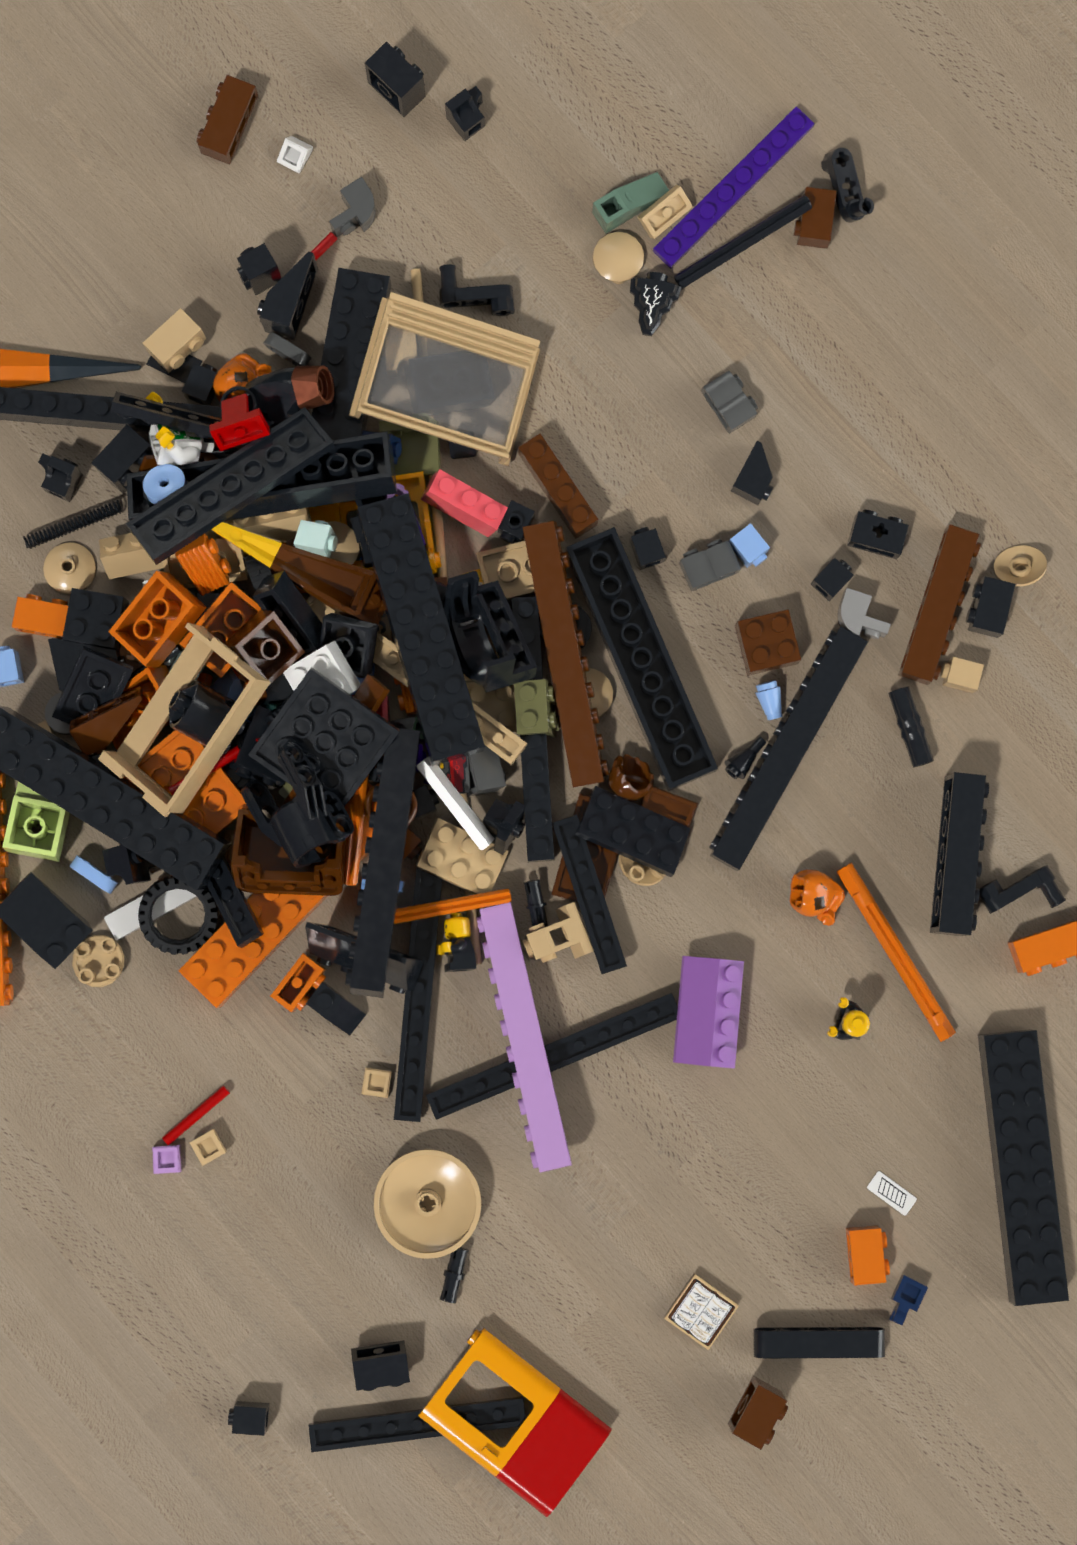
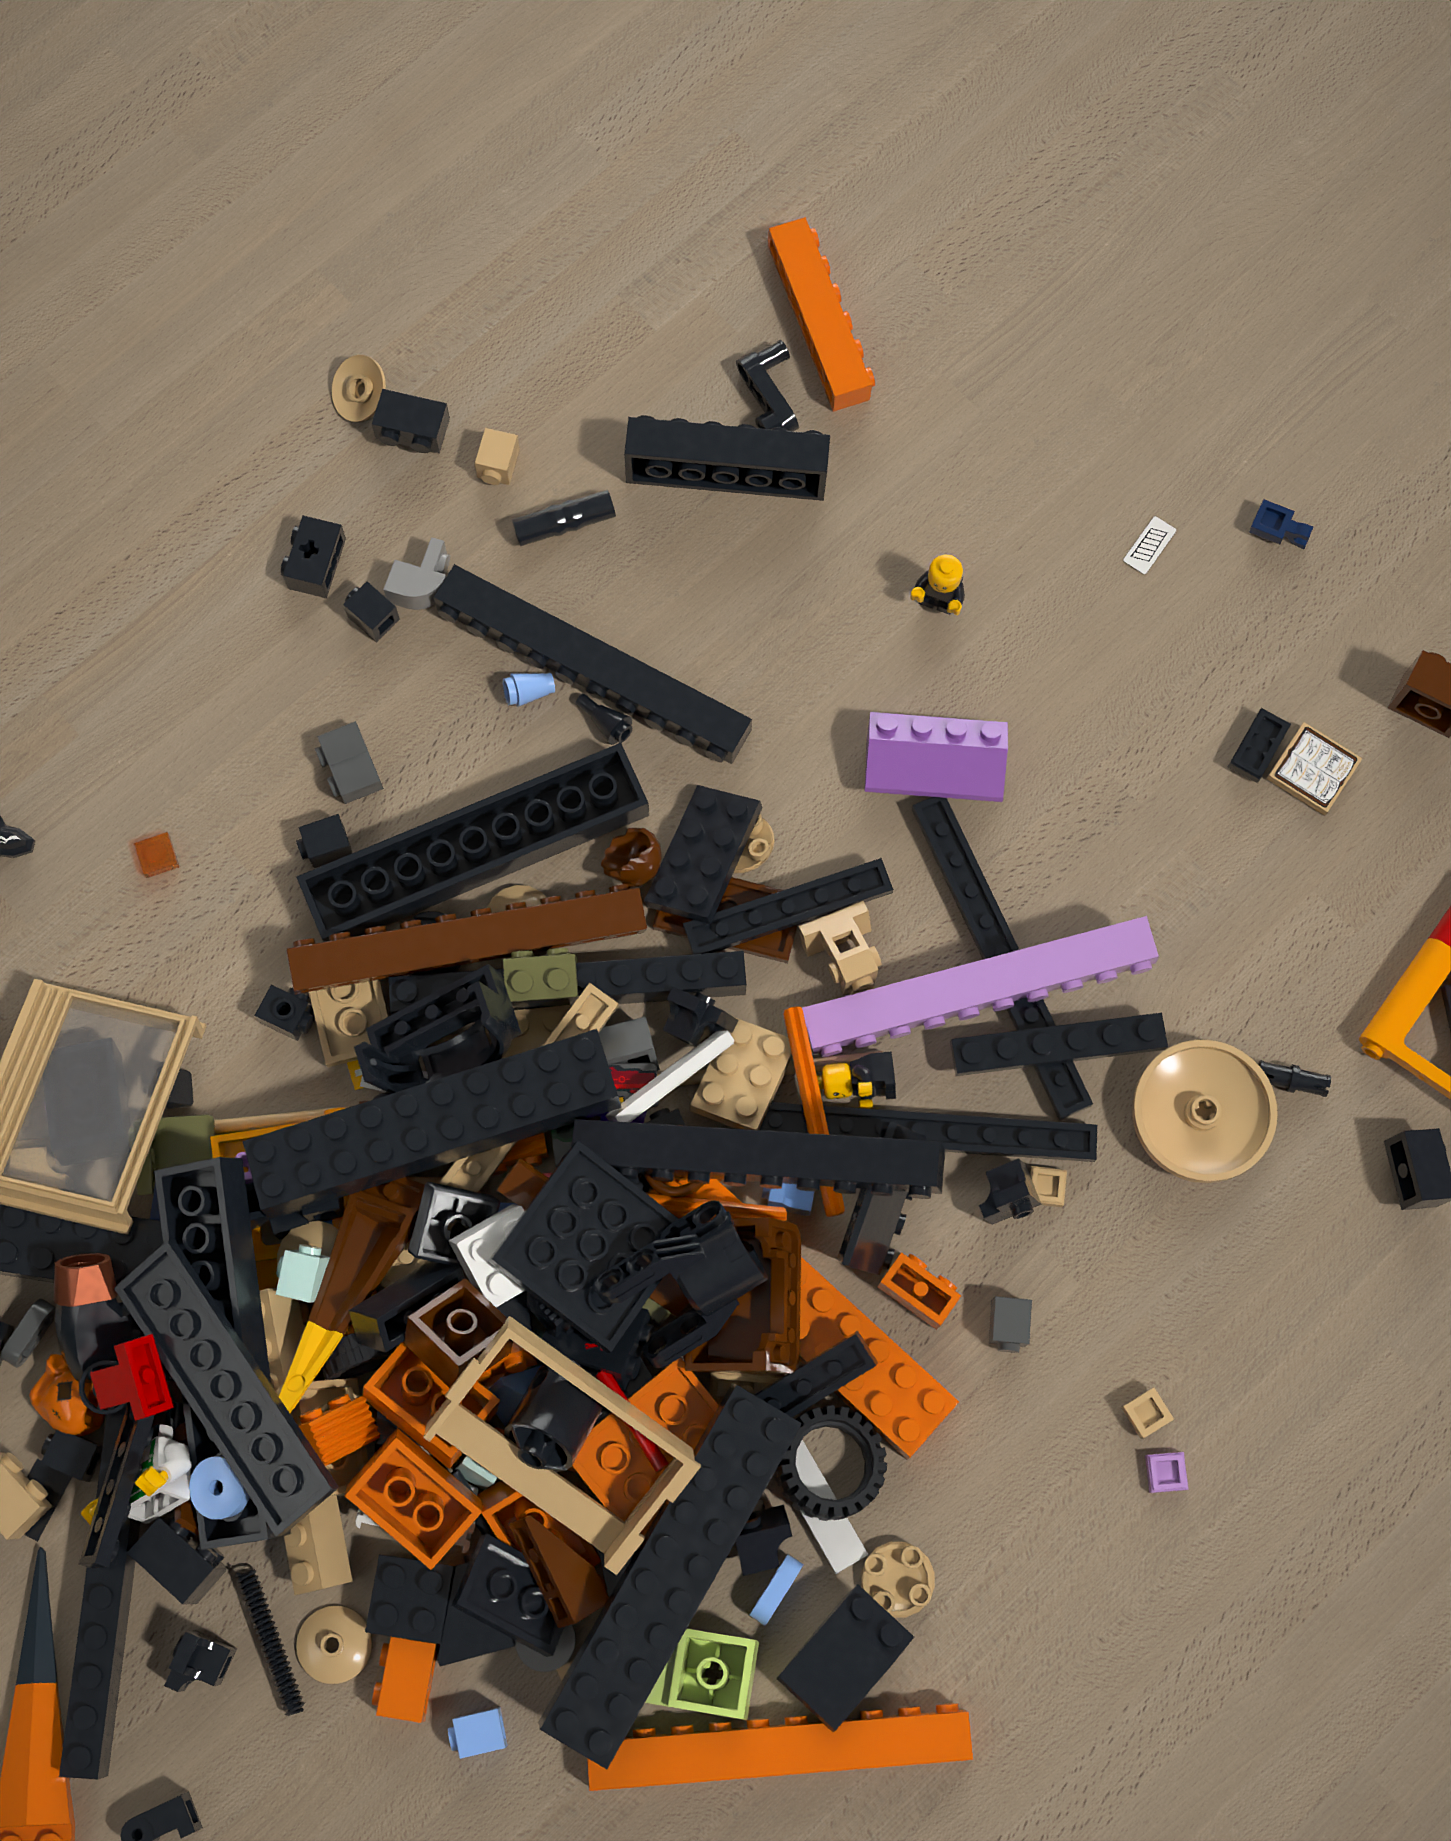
camera: 90 degrees left, 10 degrees down
red bar [162,1085,230,1146] -> none
black slope [306,982,367,1035] -> none
coral brick [420,469,508,537] -> none
reddish brown brick [518,433,598,539] -> none
black axle [523,879,548,927] -> none
reddish brown tile [641,786,698,827] -> none
dark grey brick [701,371,758,434] -> none
light blue brick [729,523,770,568] -> none
black slope [731,441,774,505] -> none
reddish brown brick [735,609,801,676] -> none
black beam [753,1327,885,1359] -> none
orange piece [790,869,845,926] -> none
orange piece [836,862,956,1042] -> none
orange brick [845,1225,890,1285] -> none
reddish brown brick [898,524,981,685] -> none
black brick [978,1029,1069,1306] -> none
none -> clear orange plate [134,832,180,878]
none -> black plate [950,1012,1168,1076]
none -> black brick [979,1158,1042,1225]
none -> dark grey brick [989,1296,1032,1353]
none -> black plate [1227,708,1291,783]

